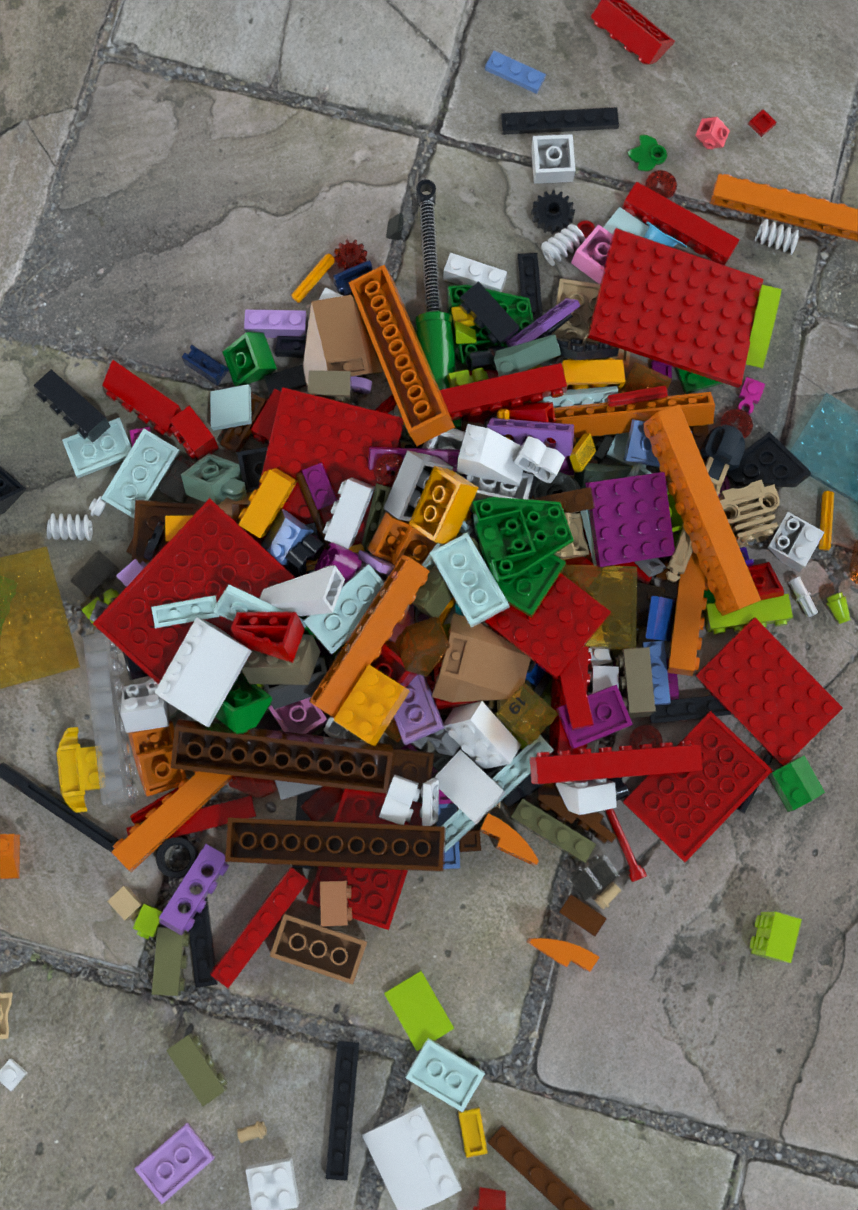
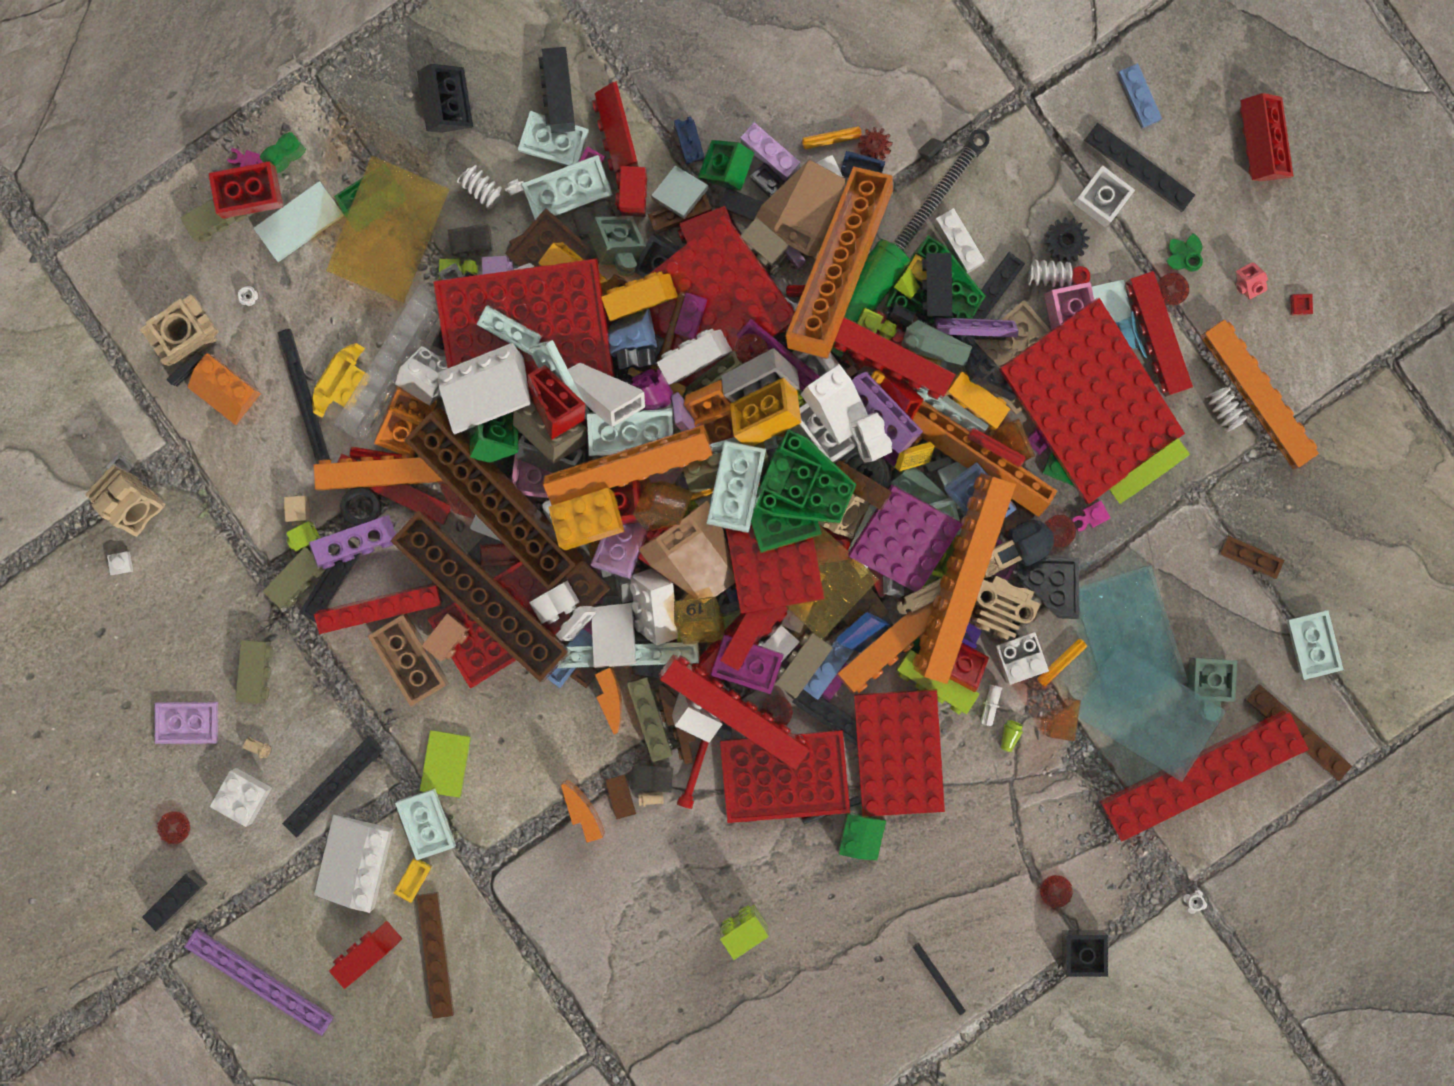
camera: 40 degrees right, 10 degrees up
black tile [144,521,165,561] -> none

